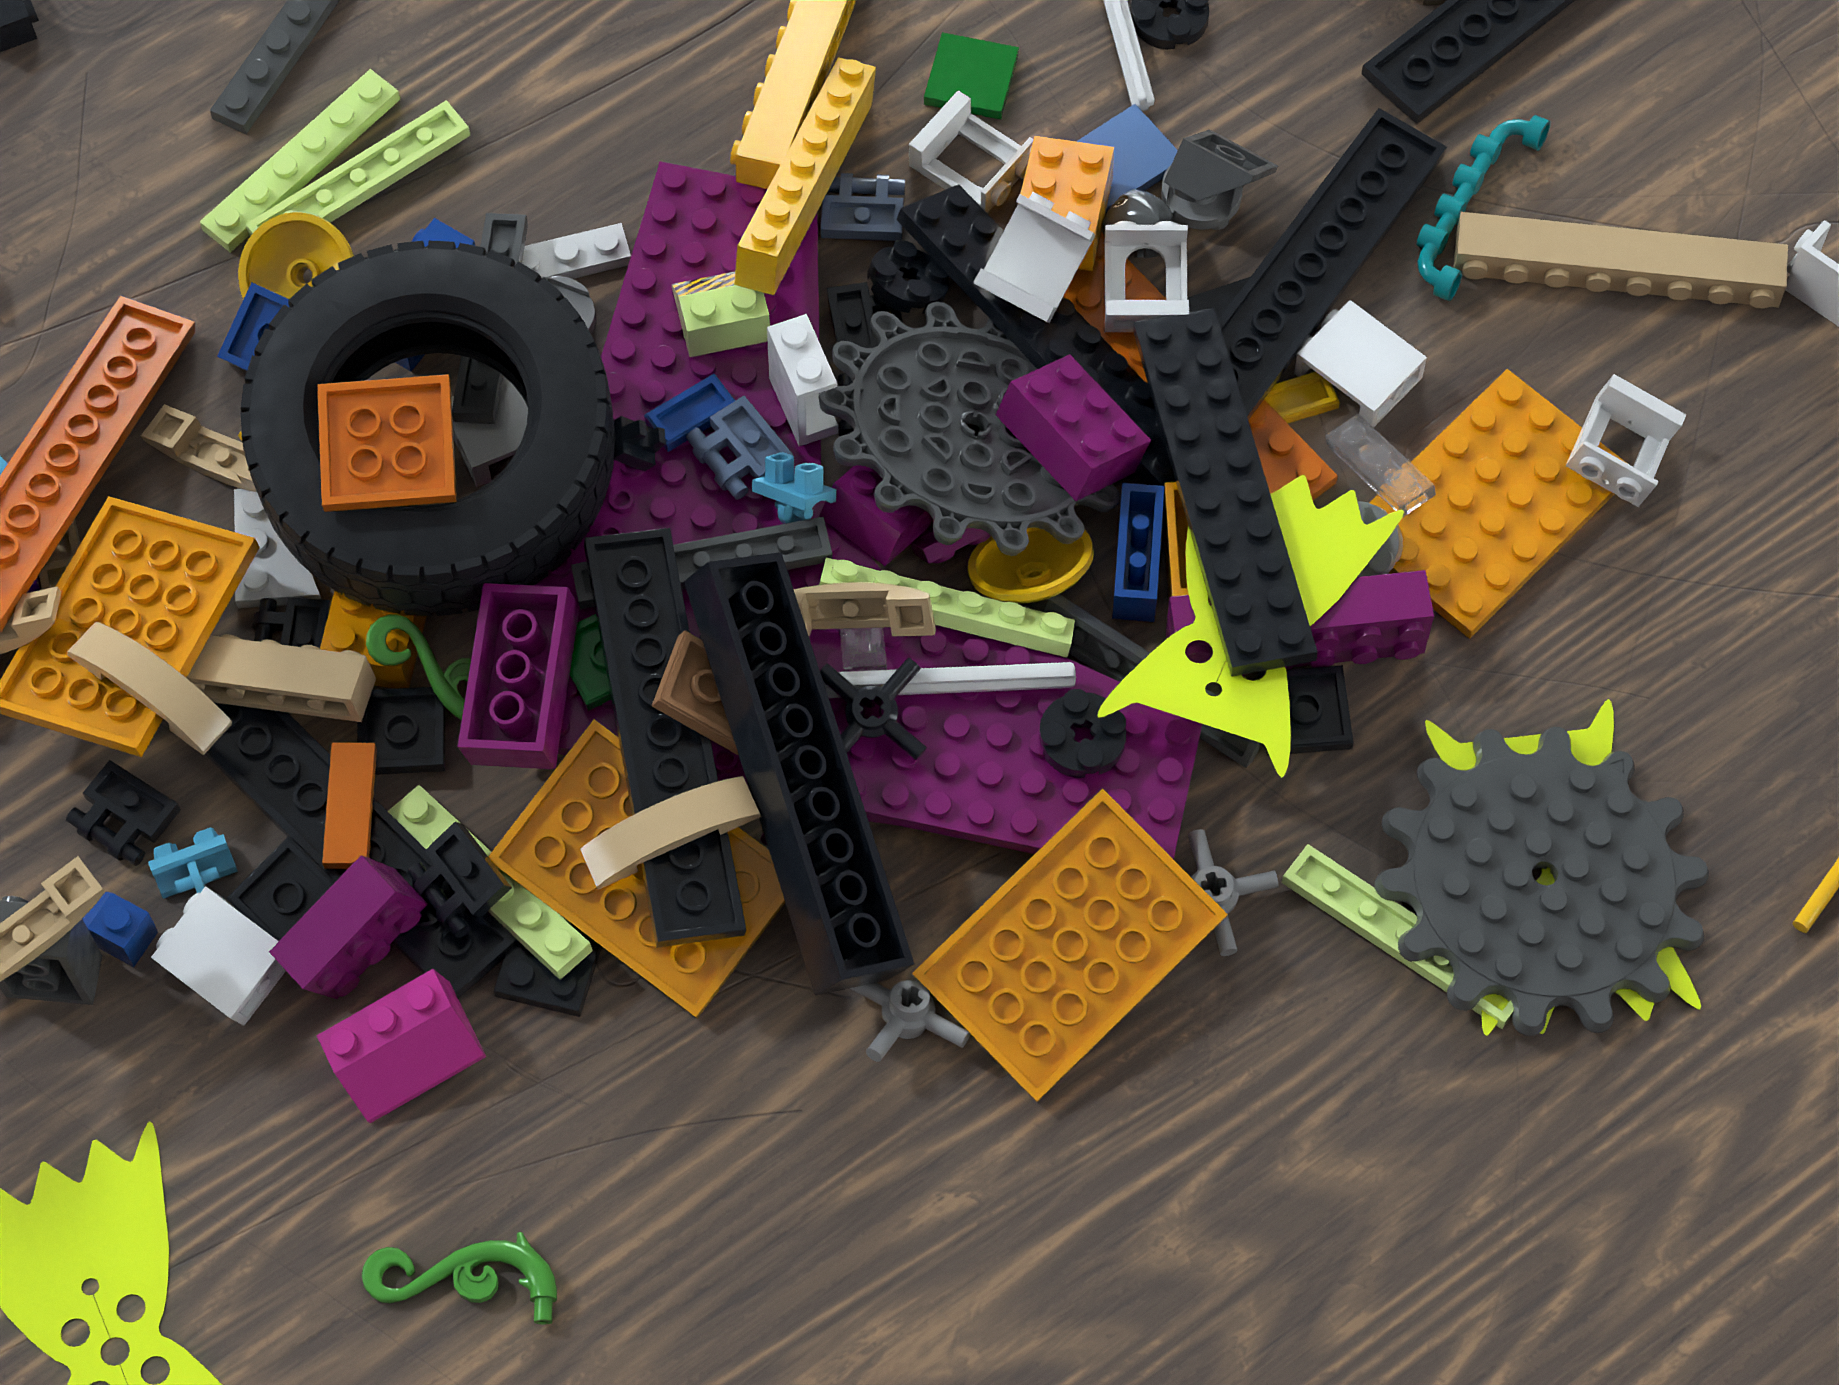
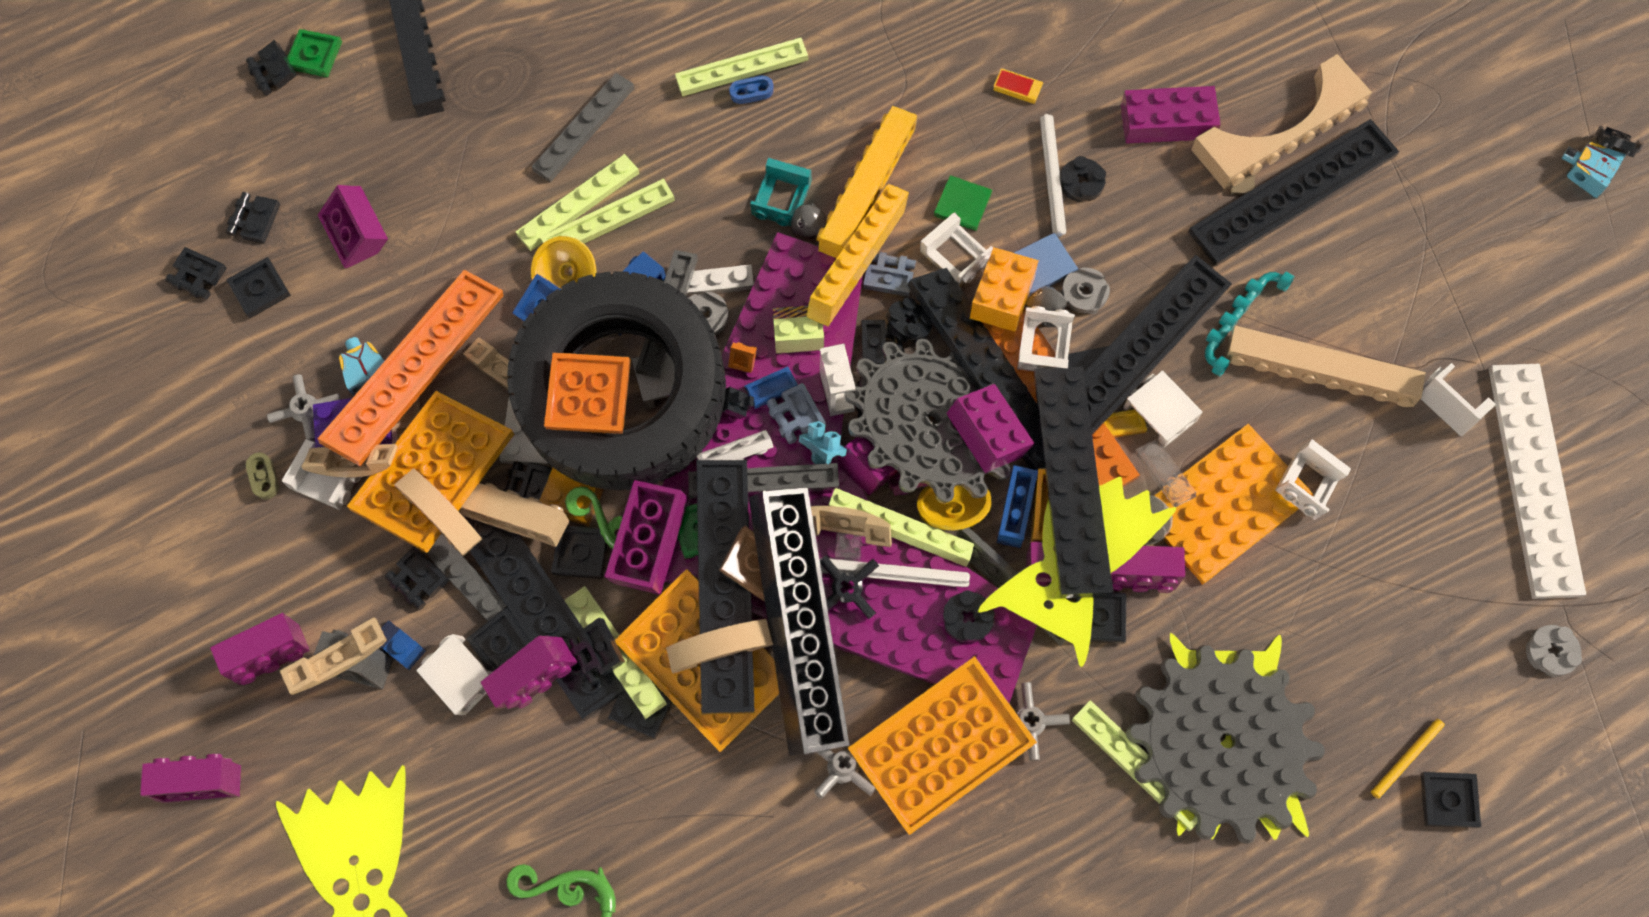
camera: 10 degrees right, 5 degrees up
medium azure hips [148,827,238,899] -> none
dark pink slope [316,969,486,1123] -> none
orange tile [322,743,377,869] -> none
white panel [973,192,1096,323] -> none
dark grey slope [1164,129,1278,202] -> none
none -> dark grey plate [423,534,507,621]
none -> white plate [697,430,773,460]
none -> orange tile [728,342,757,373]
none -> teal panel [750,158,812,226]
none -> dark grey piece [791,203,827,238]

